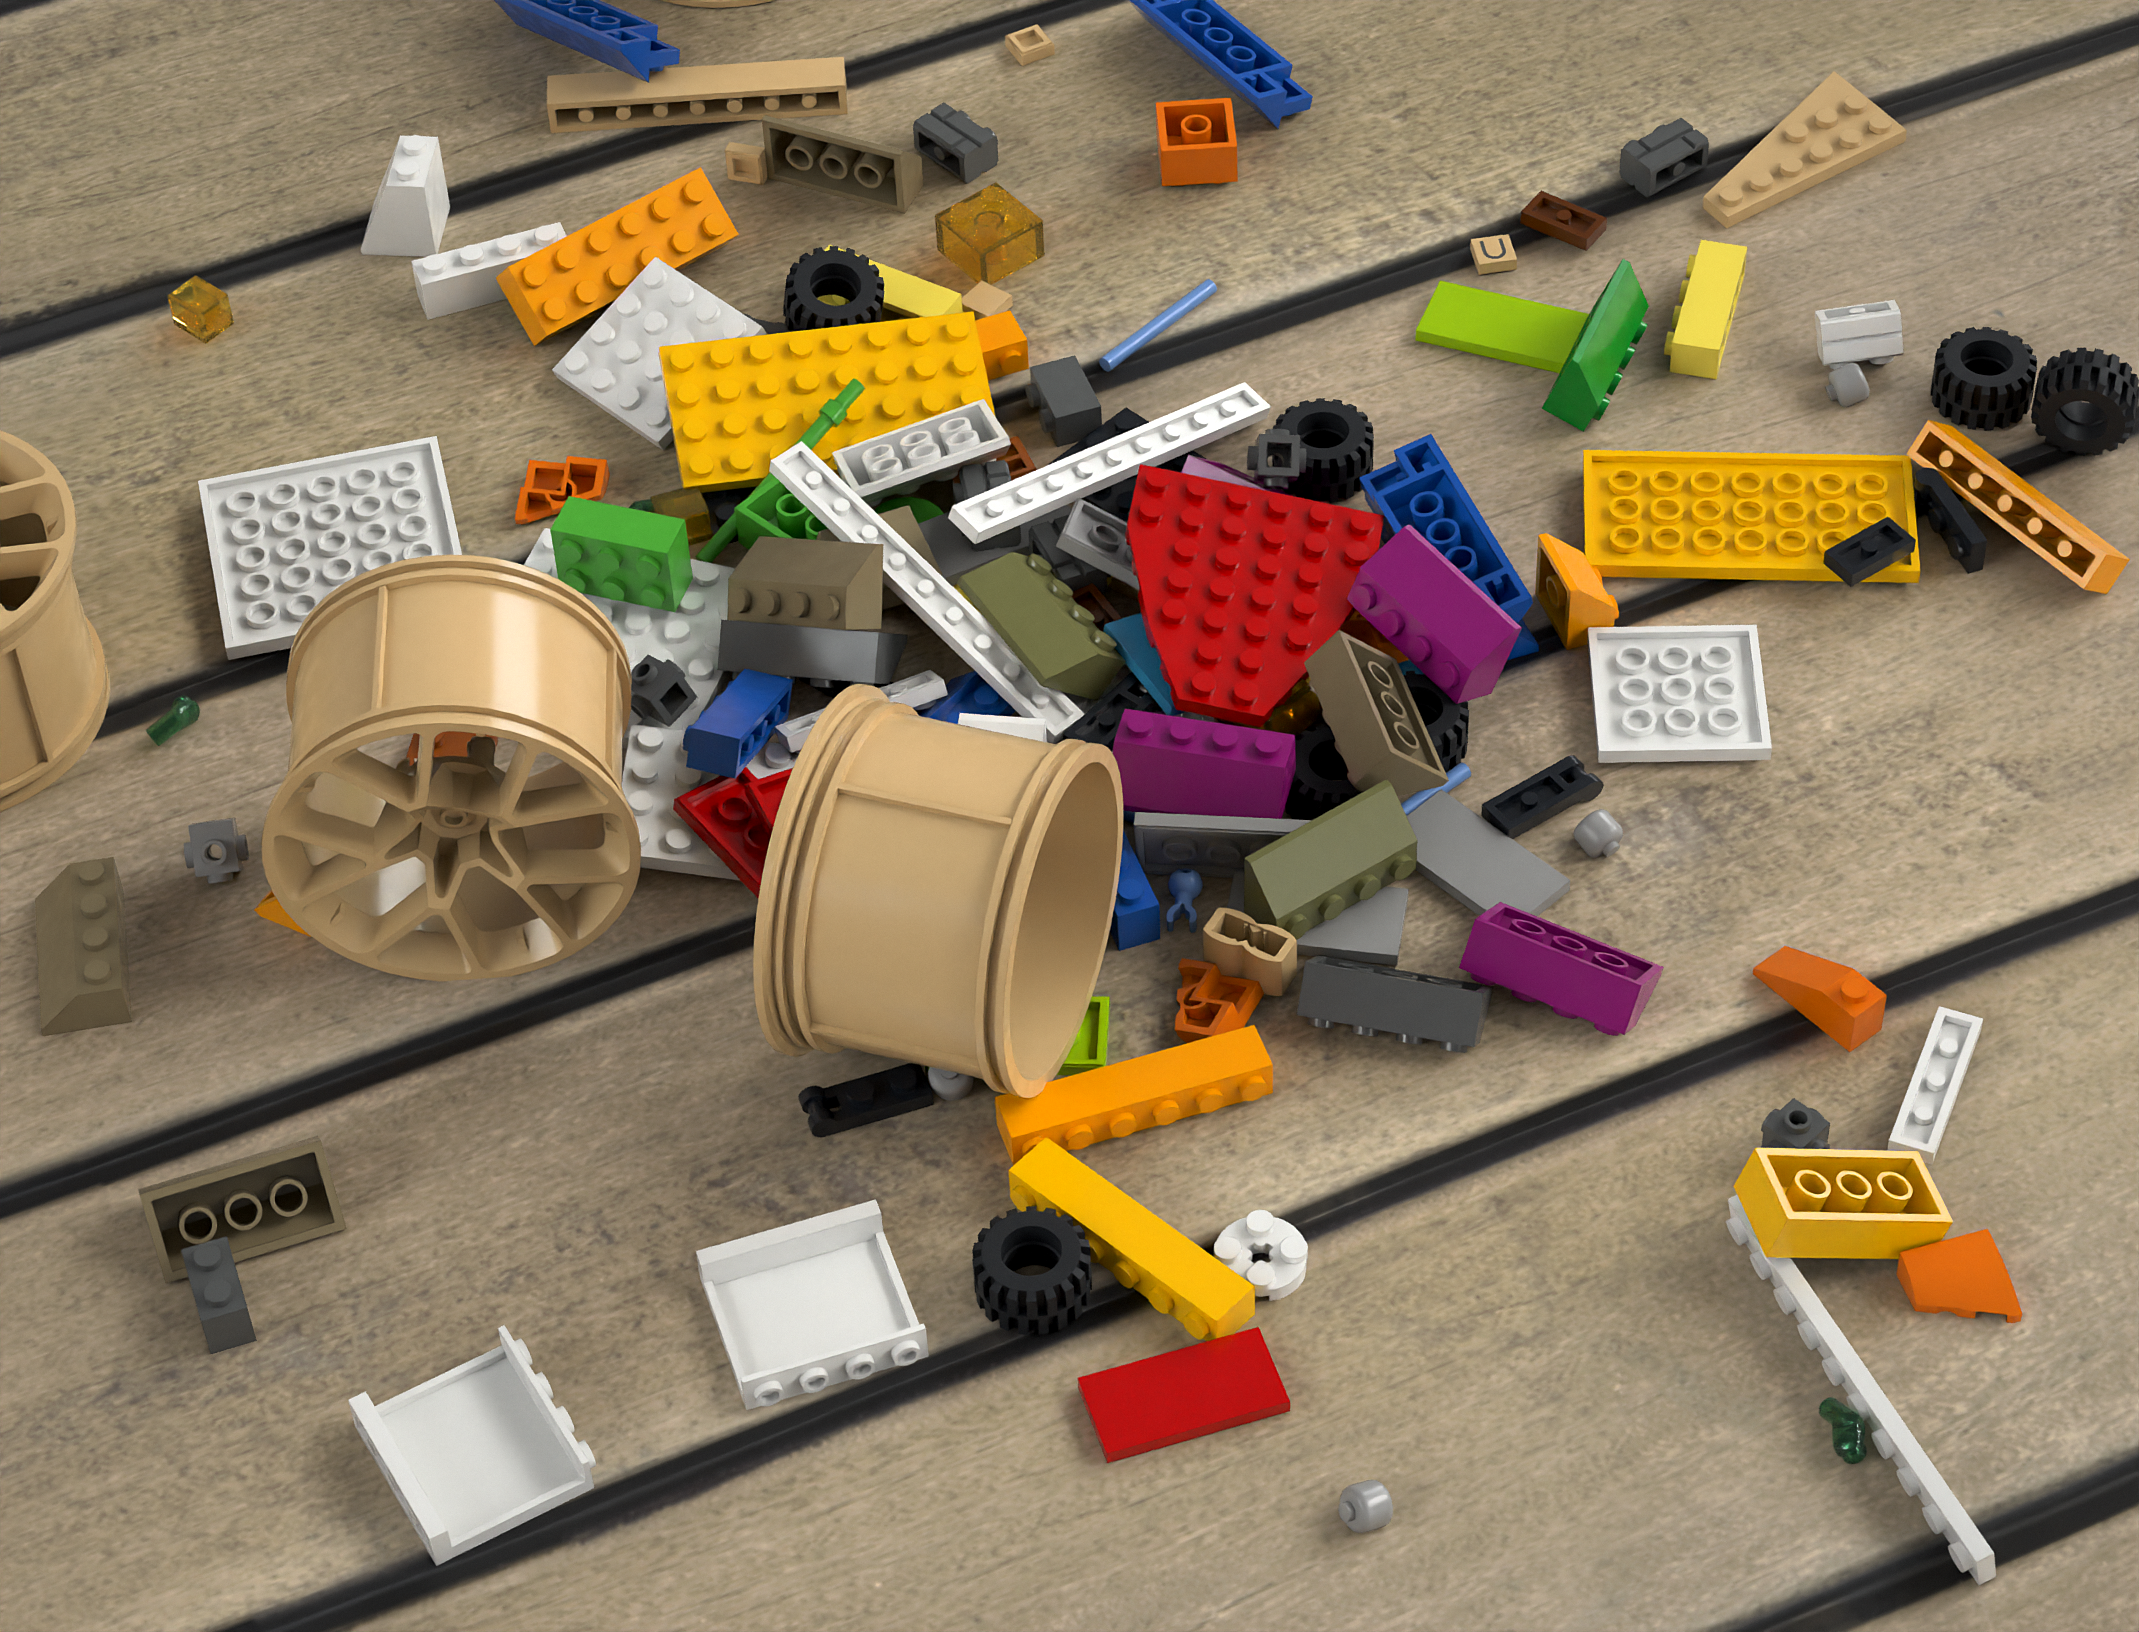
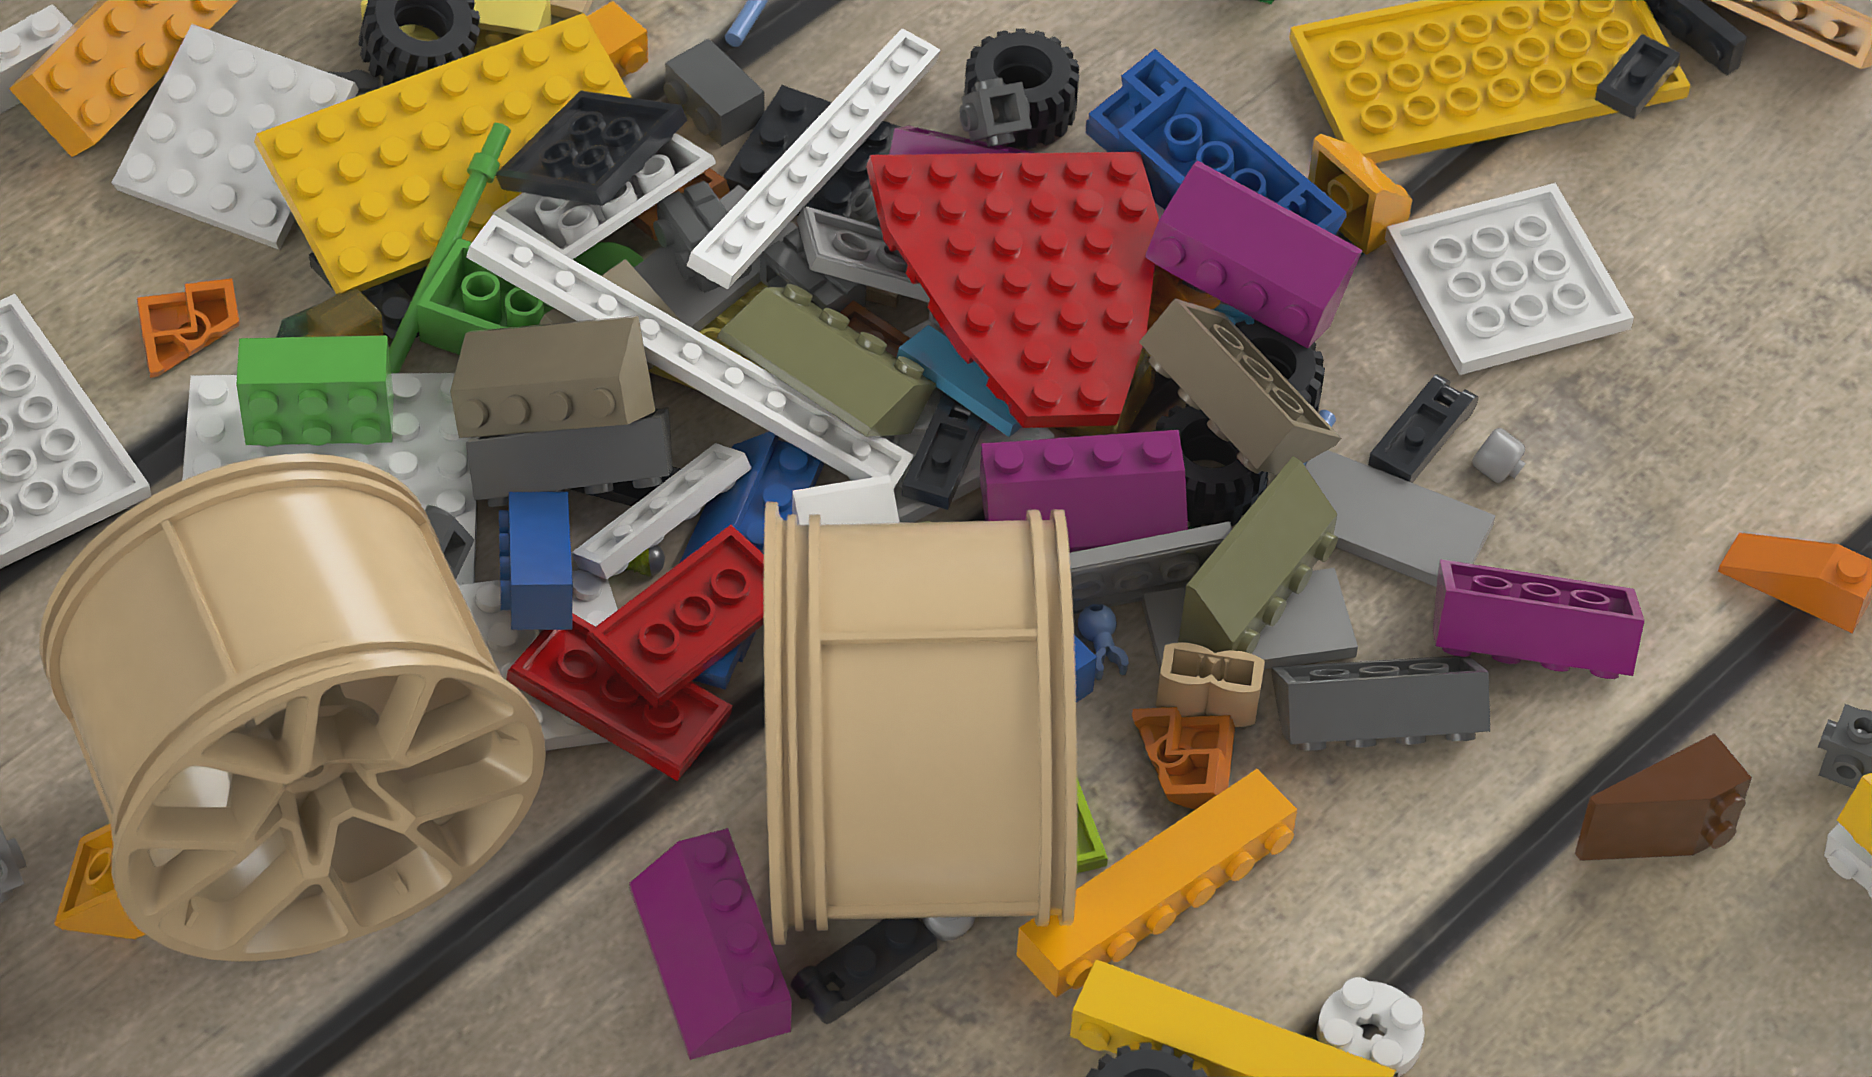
camera: 25 degrees left, 5 degrees up
none -> black plate [496,90,687,206]
none -> magenta slope [629,828,792,1060]
none -> reddish brown slope [1575,733,1752,861]

